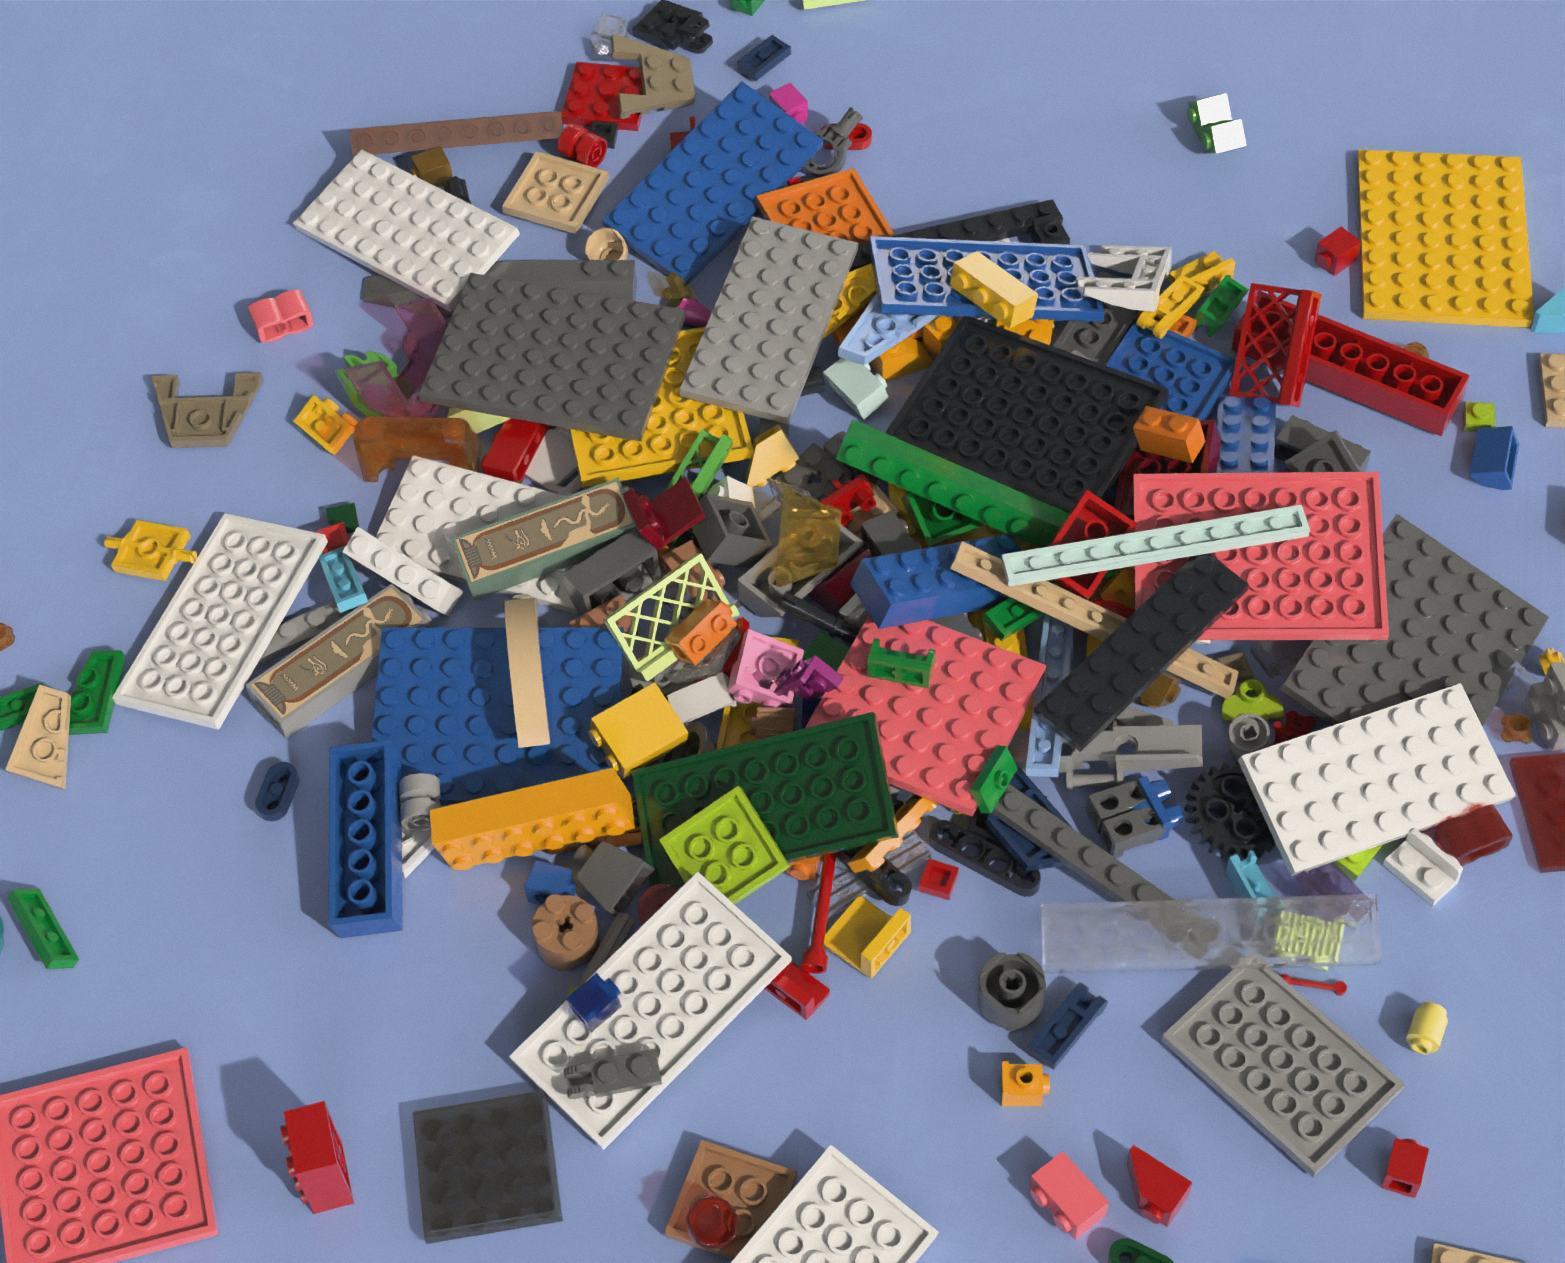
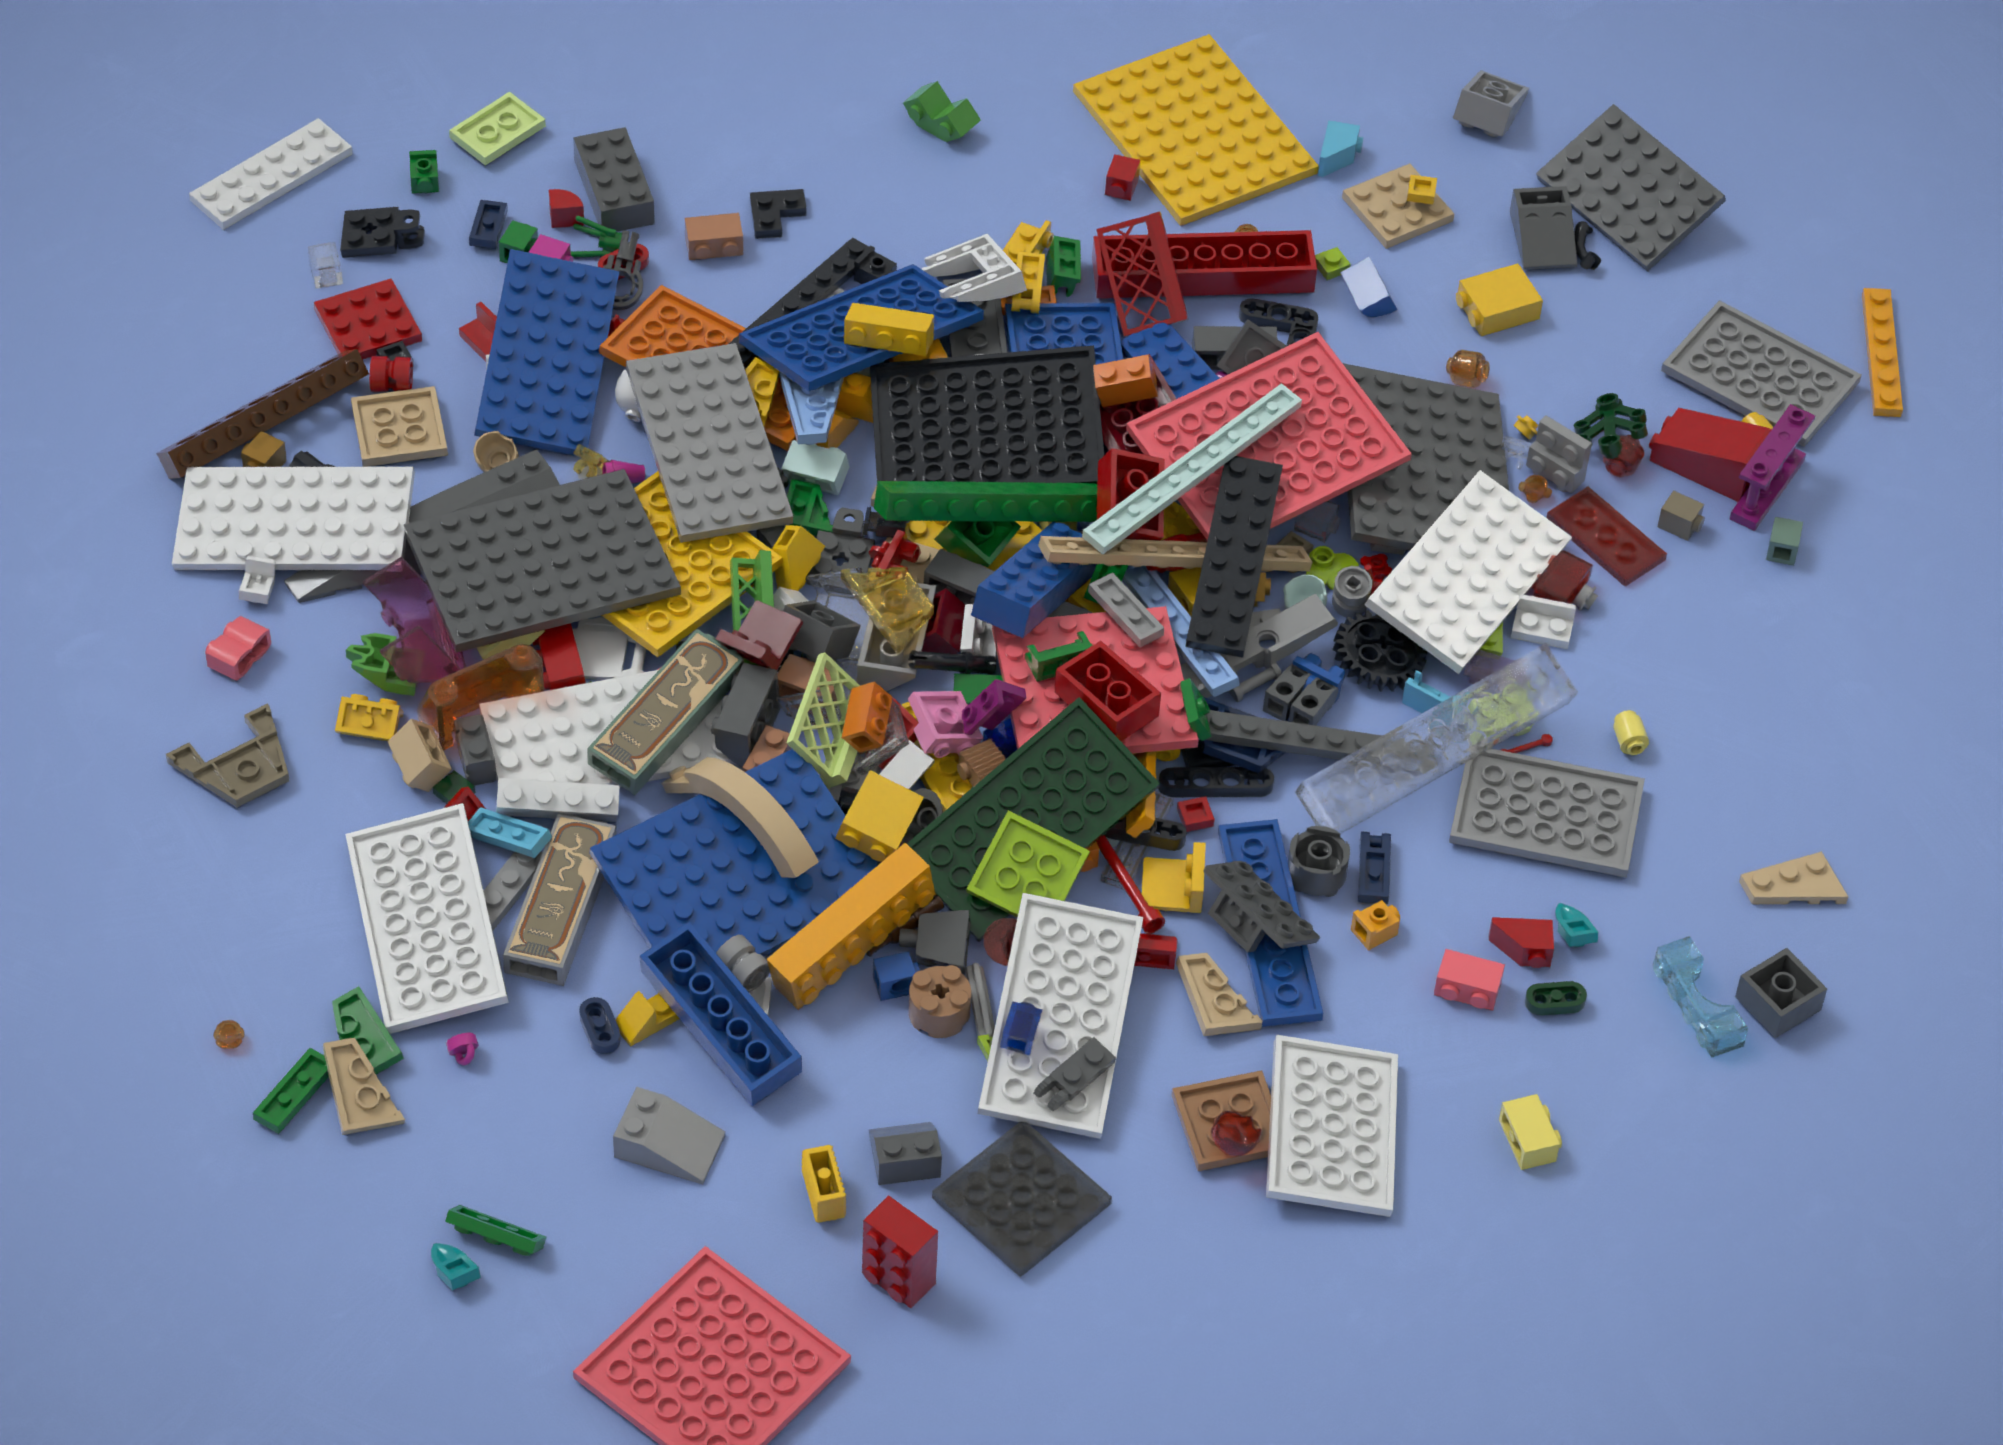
camera: 40 degrees left, 5 degrees down
yellow plate [104,520,197,581] -> none
dark tan wing [610,34,695,119] -> none
red brick [1381,1138,1429,1198] -> none
none -> white bracket [239,556,276,604]
none -> tan brick [388,718,452,792]
none -> dark pink tile [446,1032,479,1066]
none -> dark grey brick [454,714,497,786]
none -> green brick [499,220,538,263]
none -> red brick [548,189,584,228]
none -> green plant [571,216,622,257]
none -> dark grey brick [573,127,655,232]
none -> light grey slope [613,1087,725,1185]
none -> yellow slope [615,991,679,1047]
none -> nougat brick [685,213,743,260]
none -> black plate [750,189,806,239]
none -> green wing [787,479,833,536]
none -> yellow brick [801,1145,846,1223]
none -> dark grey slope [869,1122,942,1185]
none -> red brick [1055,641,1161,741]
none -> light grey plate [1088,573,1164,647]
none -> tan wing [1176,953,1262,1036]
none -> dark grey bracket [1203,861,1320,952]
none -> blue plate [1218,819,1324,1027]
none -> black beam [1239,298,1318,346]
none -> light aqua hair [1283,575,1327,609]
none -> clear orange head [1446,349,1490,388]
none -> teal plate [1555,903,1599,947]
none -> light grey plate [1573,584,1598,611]

